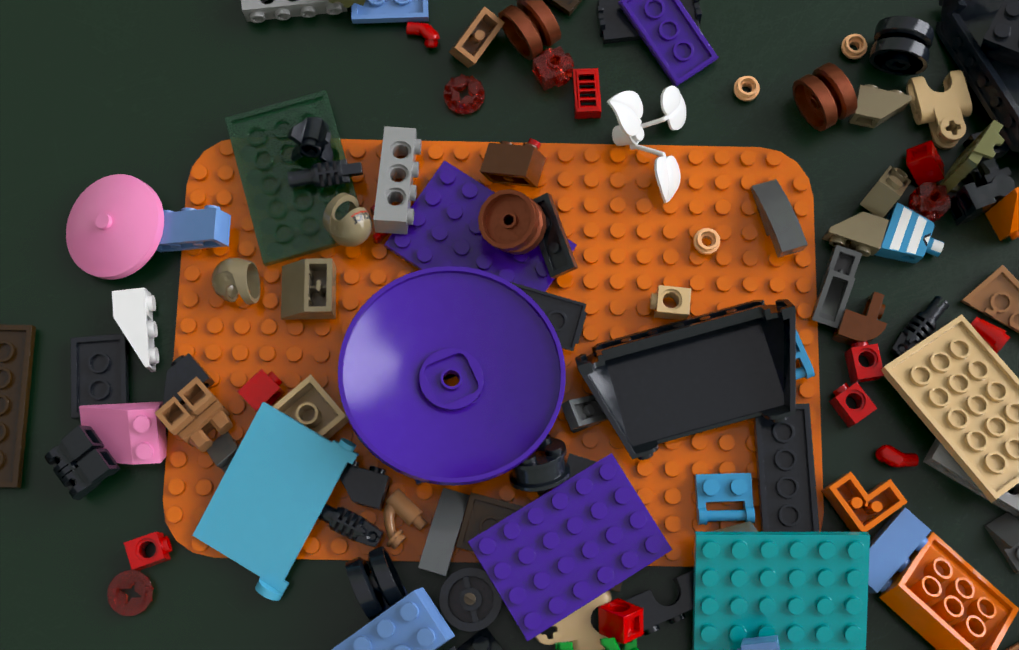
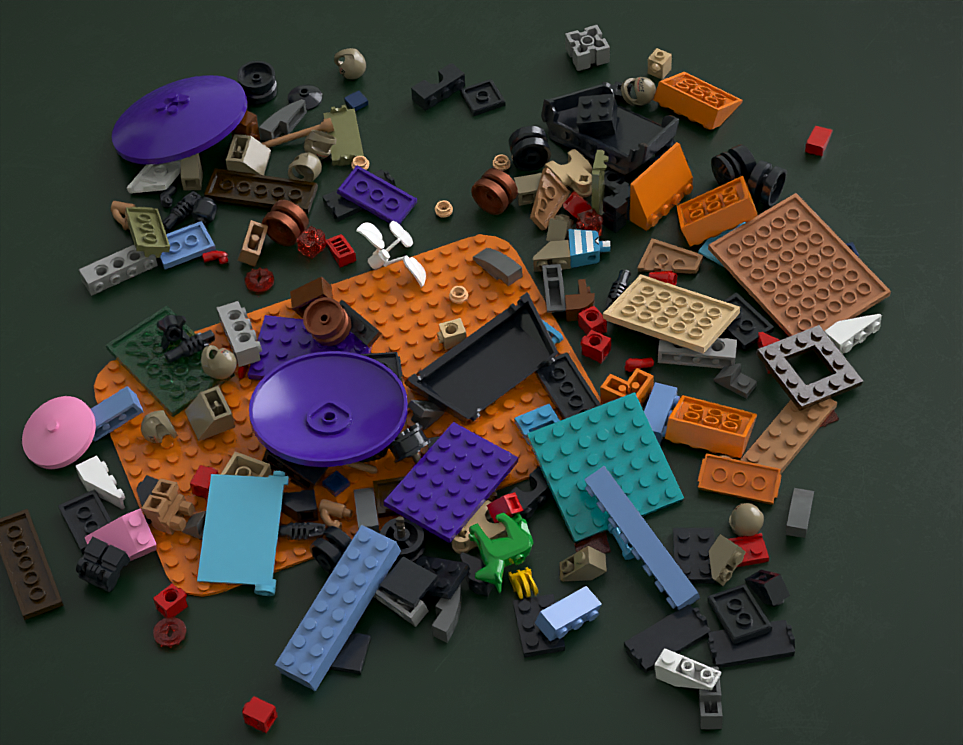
camera: 20 degrees left, 25 degrees down
none -> medium nougat wing [530,167,571,231]

